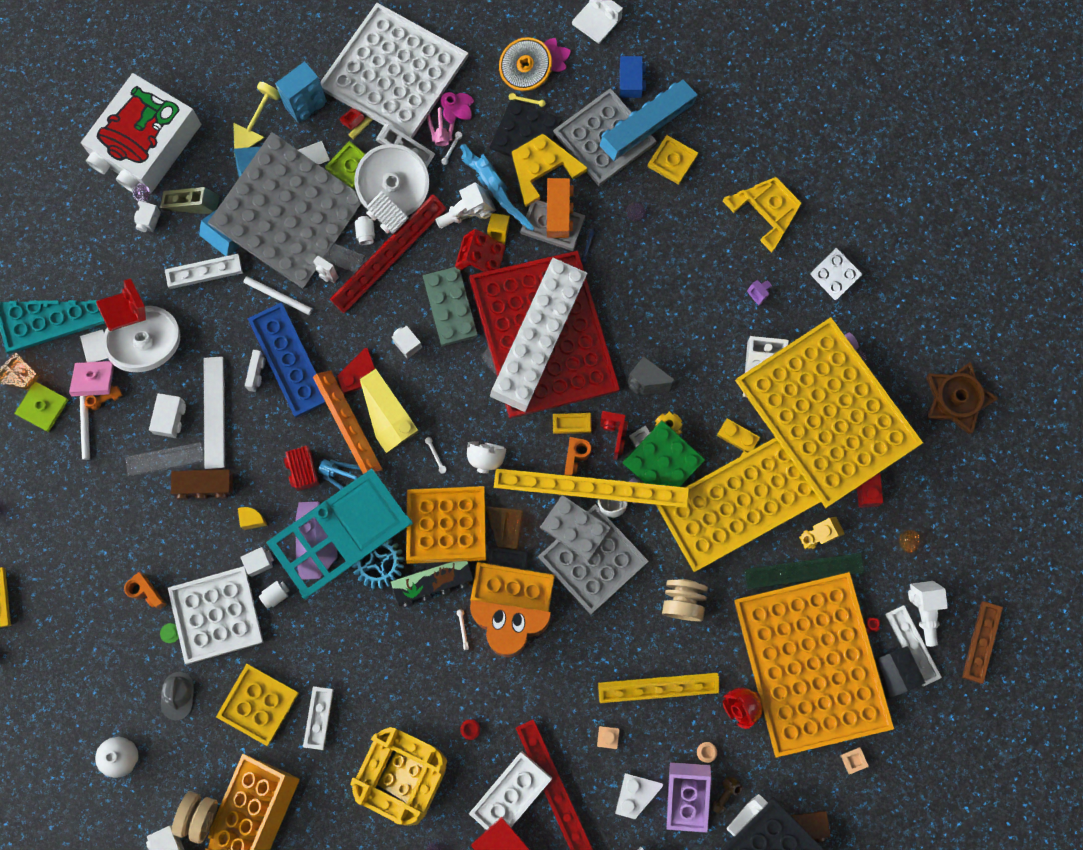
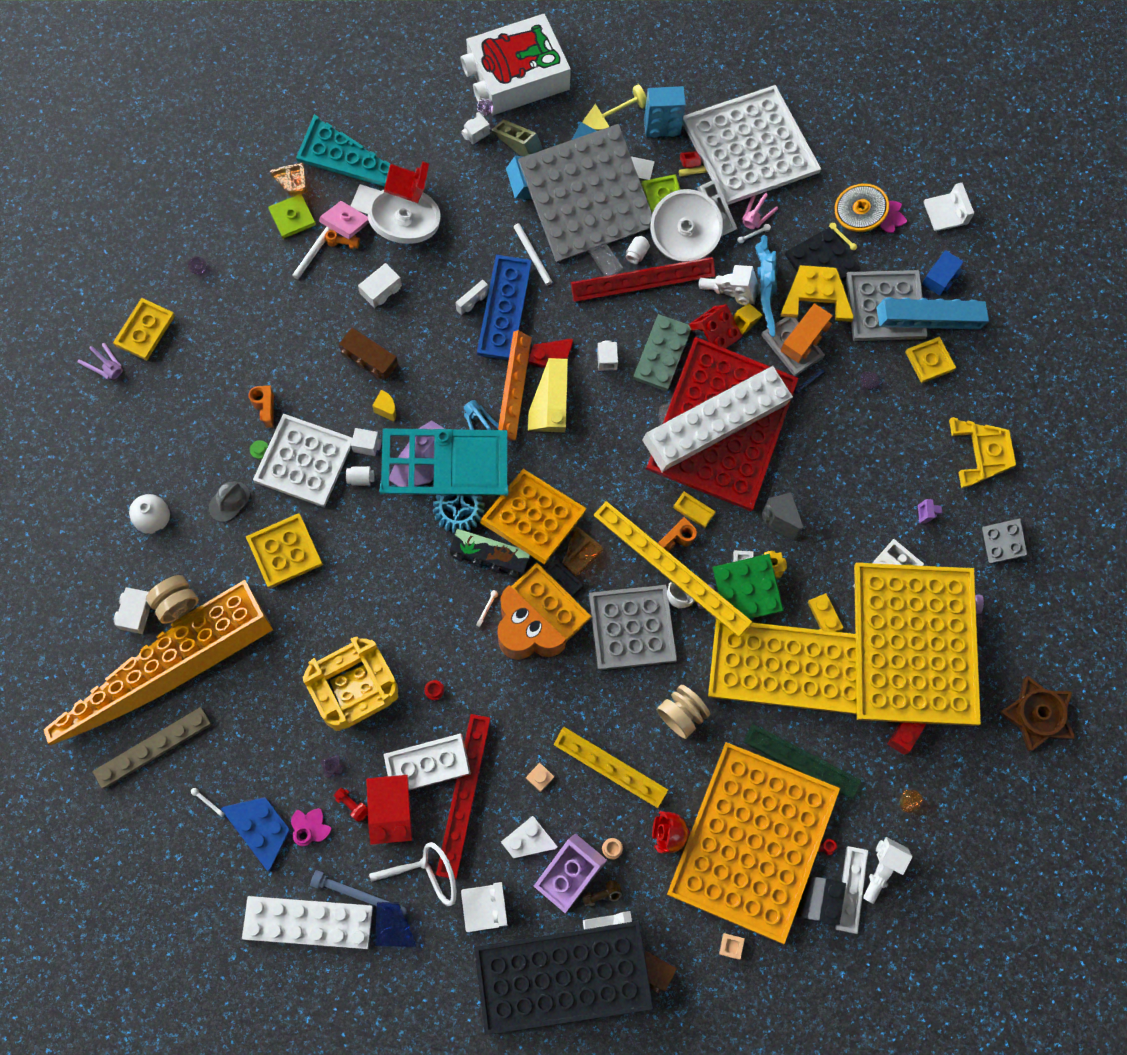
camera: 30 degrees right, 5 degrees down
clear tile [125,442,204,477] -> none
white plate [165,254,243,289] -> none
white tile [204,357,225,470] -> none
red brick [284,446,320,491] -> none
white plate [303,687,334,750] -> none
white plate [313,255,339,283] -> none
white brick [366,191,409,234] -> none
white hinge [425,437,446,474] -> none
dark pink plate [441,92,474,124] -> none
white cylinder [467,441,506,473] -> none
light grey plate [540,495,611,561] -> none
red bracket [600,411,628,460] -> none
yellow brick [799,517,844,549] -> none
dark orange plate [962,601,1003,684] -> none

